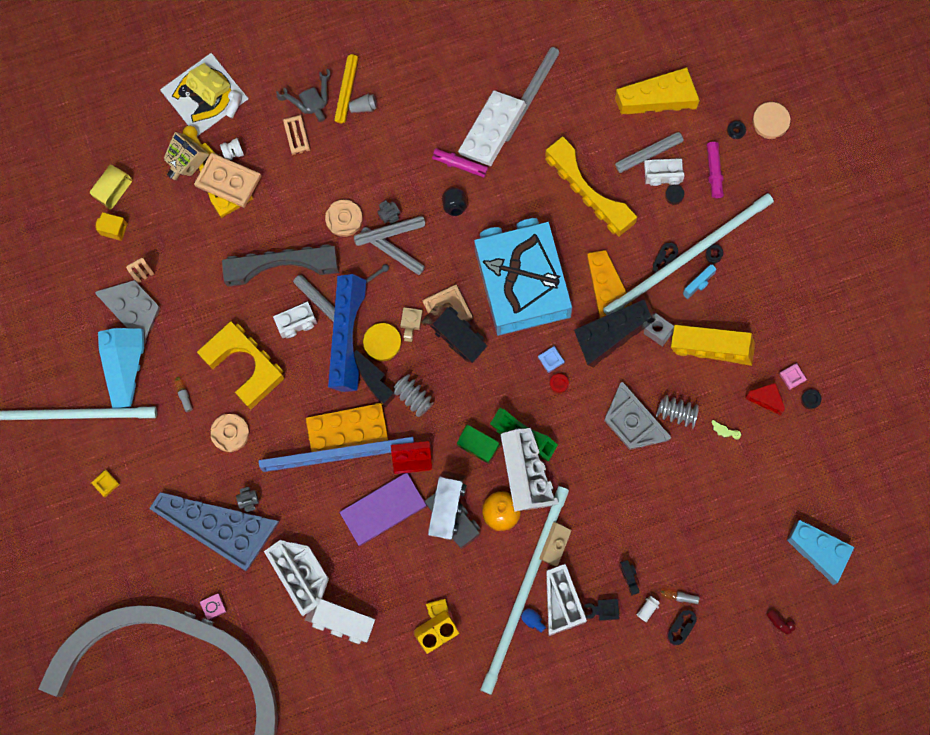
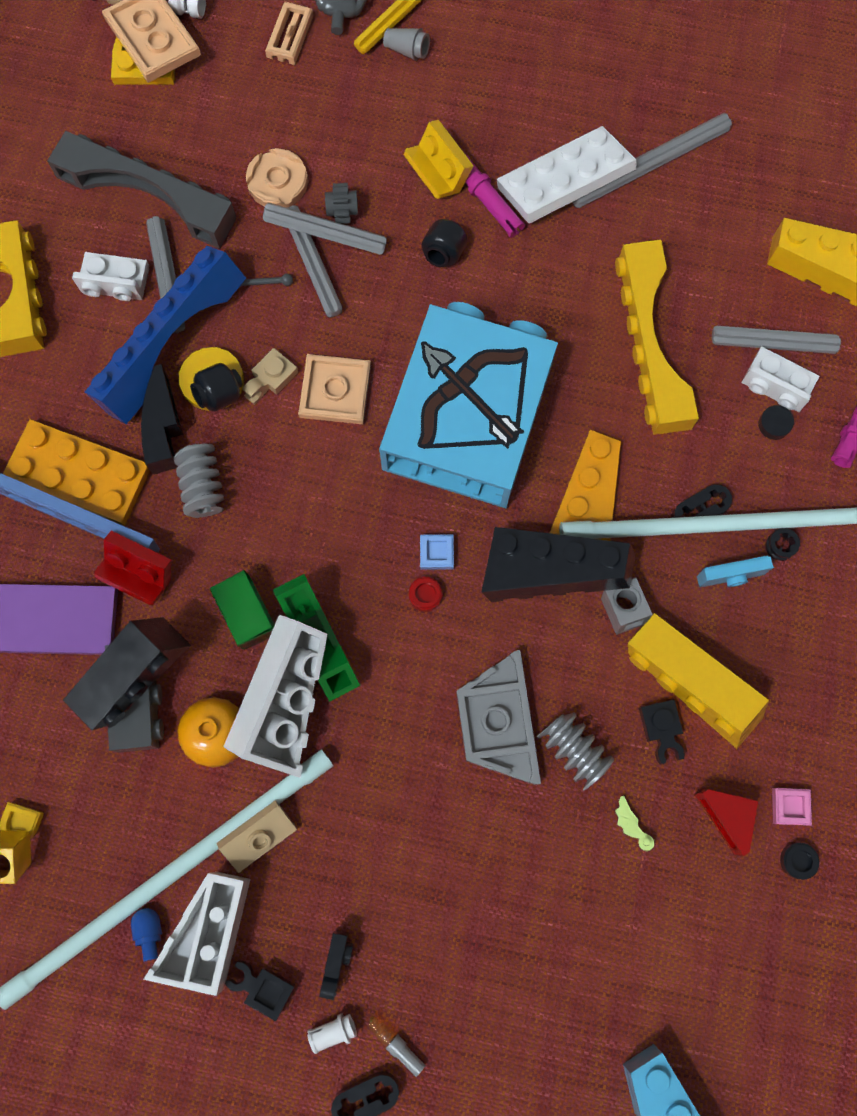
camera: 25 degrees right, 0 degrees up
black wedge [421,305,487,363] -> none
none -> black head [190,363,242,412]
none -> yellow bracket [403,120,474,199]
none -> black plate [638,700,685,764]

